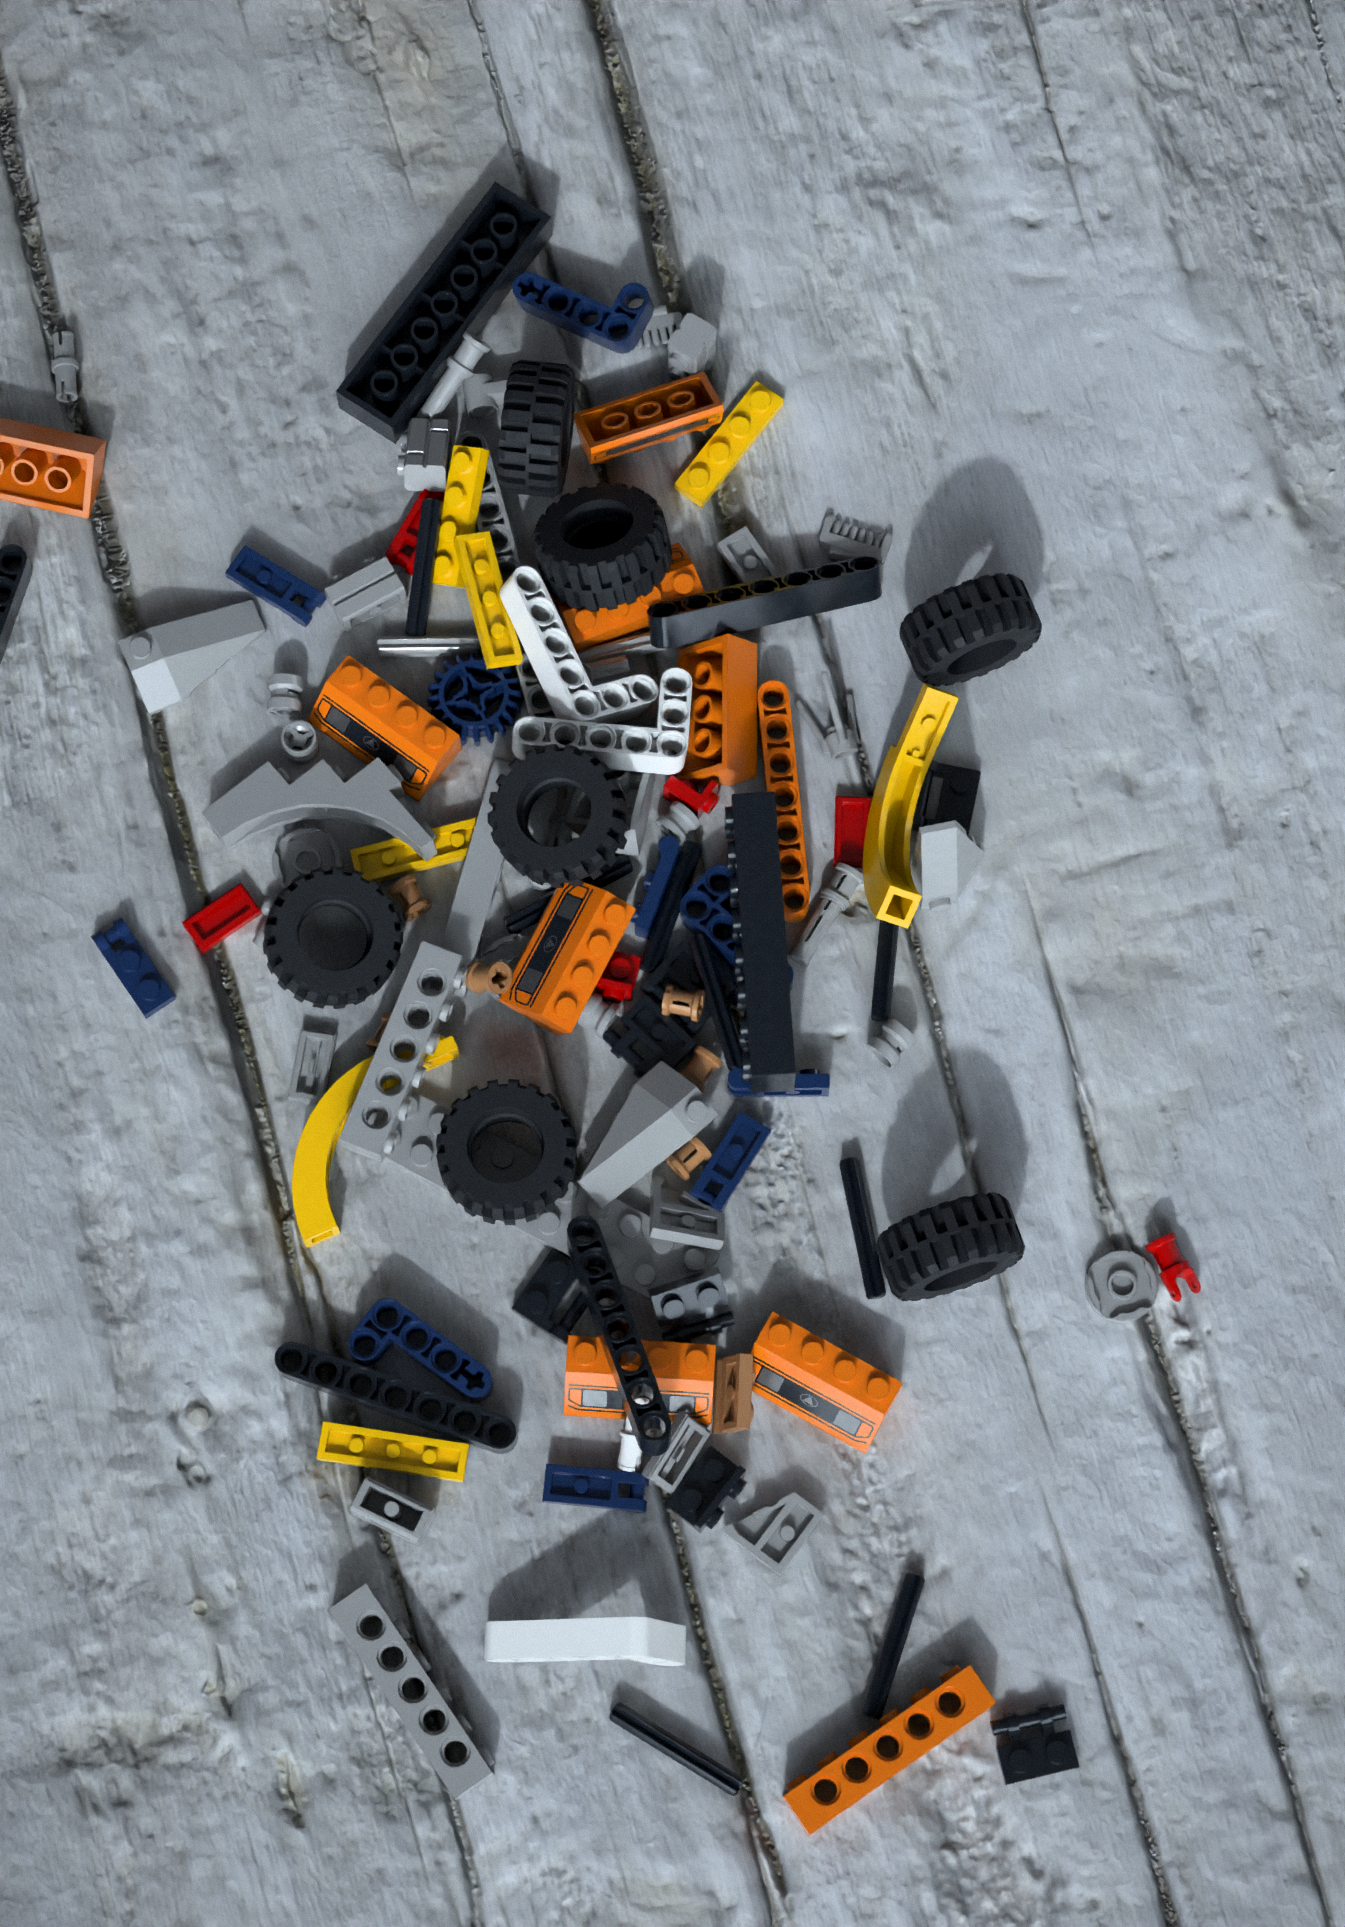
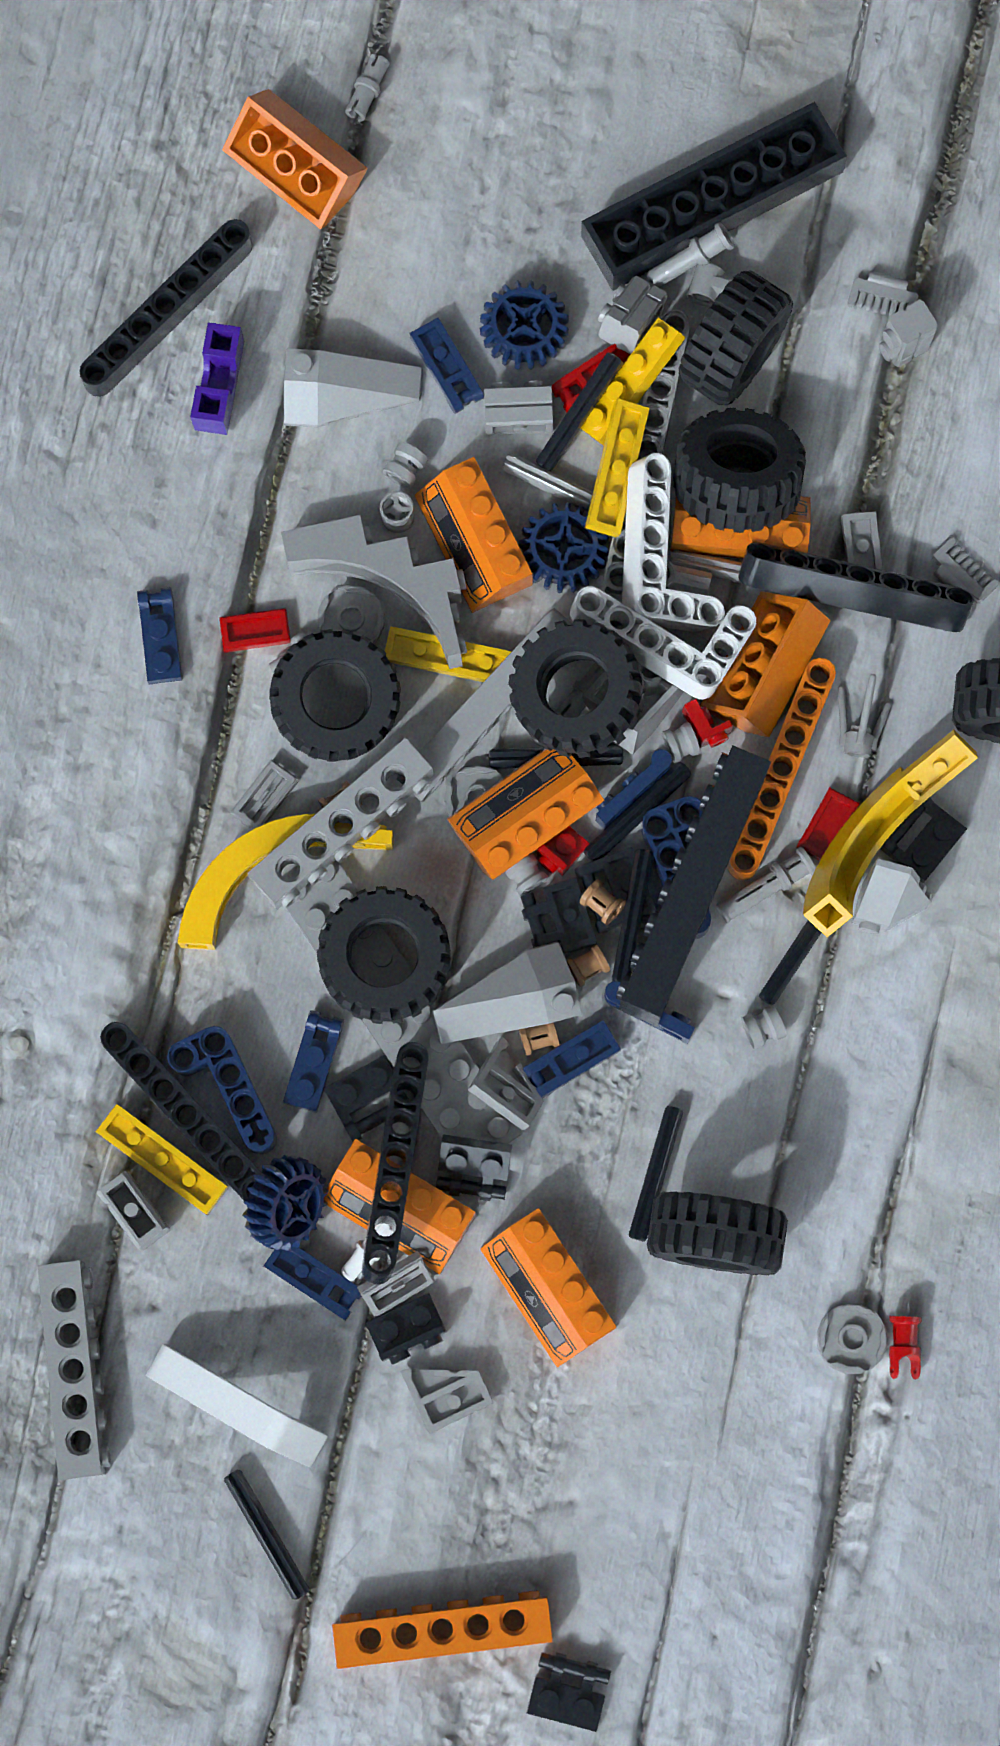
camera: 30 degrees right, 5 degrees up
medium nougat bush [387,874,432,922] -> none
medium nougat bush [465,961,512,994] -> none
dark blue beam [512,272,654,354] -> none
orange slope [573,371,724,465] -> none
yellow plate [674,381,784,508] -> none
medium nougat plate [712,1353,756,1435] -> none
black axle [862,1573,925,1719] -> none
none -> dark purple arch [190,322,245,435]
none -> dark blue gear [242,1155,329,1251]
none -> dark blue plate [283,1010,344,1113]
none -> dark blue gear [480,280,569,370]

